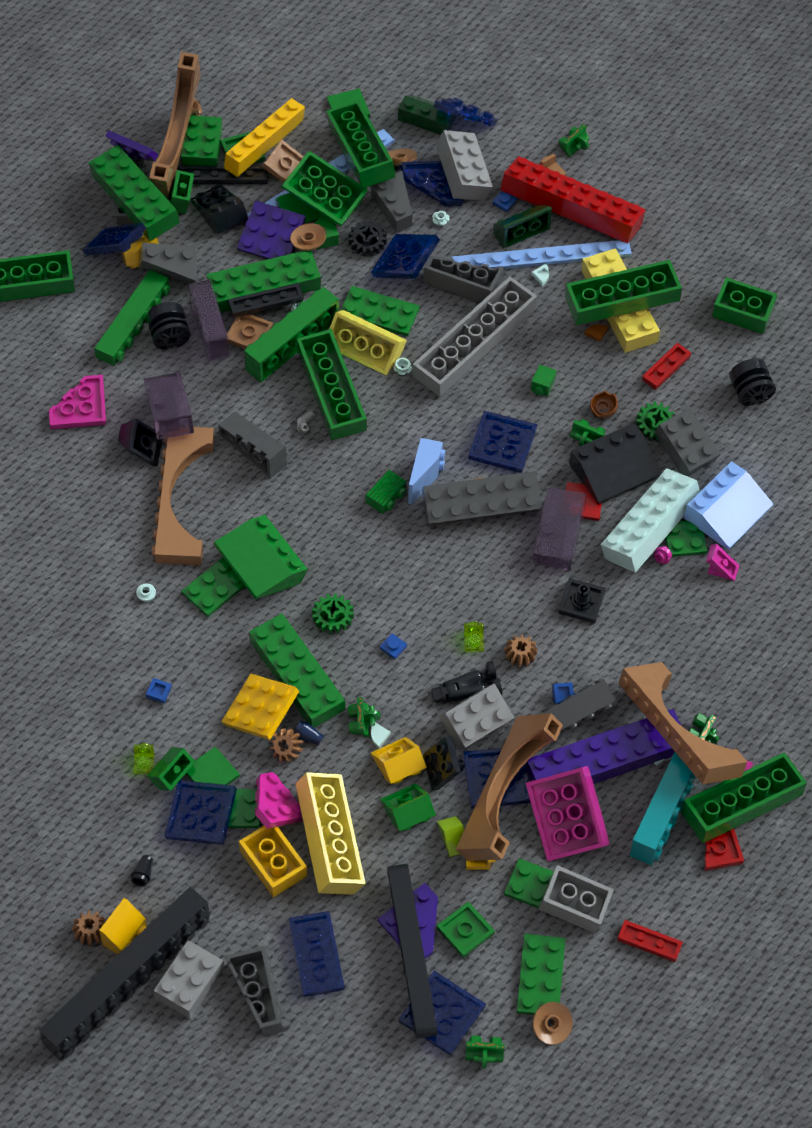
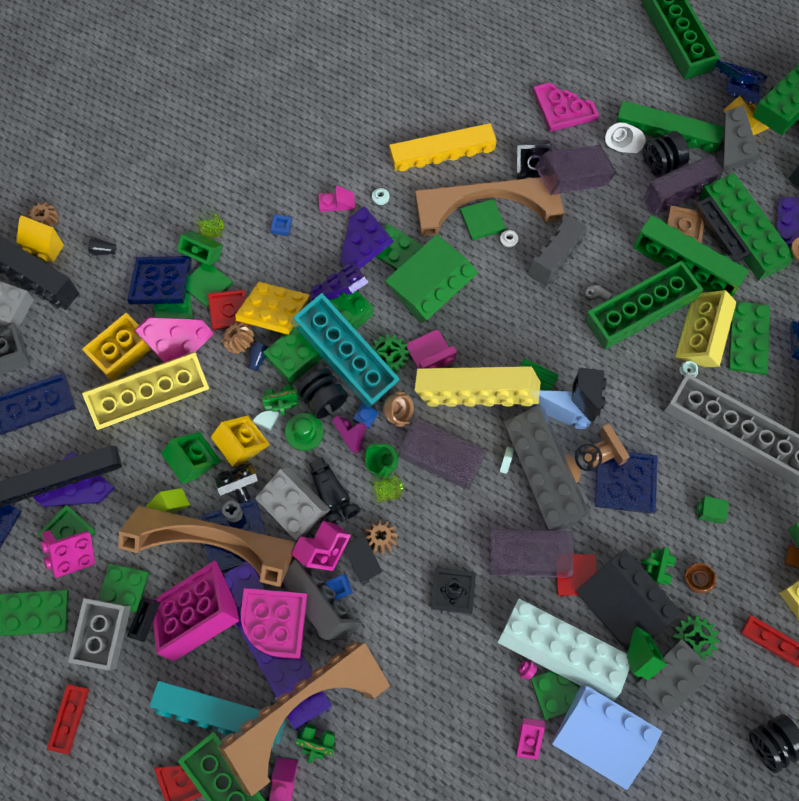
camera: 80 degrees right, 10 degrees up
none -> dark pink bracket [40,530,95,578]
none -> black tile [127,597,161,642]
none -> red tile [208,290,250,331]
none -> dark grey bush [222,500,243,523]
none -> dark pink plate [241,588,308,659]
none -> green plate [285,413,324,451]
none -> teal brick [291,293,400,409]
none -> dark pink brick [291,521,351,571]
none -> black wheel [296,368,348,419]
none -> dark purple plate [309,262,368,300]
none -> dark pink slope [319,186,355,212]
none -> magenta slope [332,416,366,454]
none -> dark purple plate [340,206,394,269]
none -> black panel [344,536,382,585]
none -> green cap [365,443,398,478]
none -> medium nougat cap [382,392,414,427]
none -> yellow brick [389,123,497,171]
none -> clear purple brick [399,418,487,490]
none -> dark pink bracket [407,330,457,369]
none -> light yellow brick [415,366,541,407]
none -> green tile [460,199,506,241]
none -> white plate [500,230,518,247]
none -> light aqua tile [500,446,514,474]
none -> black slope [571,367,607,422]
none -> medium nougat piece [575,423,630,471]
none -> white piece [605,122,645,153]
none -> green slope [627,626,667,681]
none -> clear blue plate [715,60,768,85]

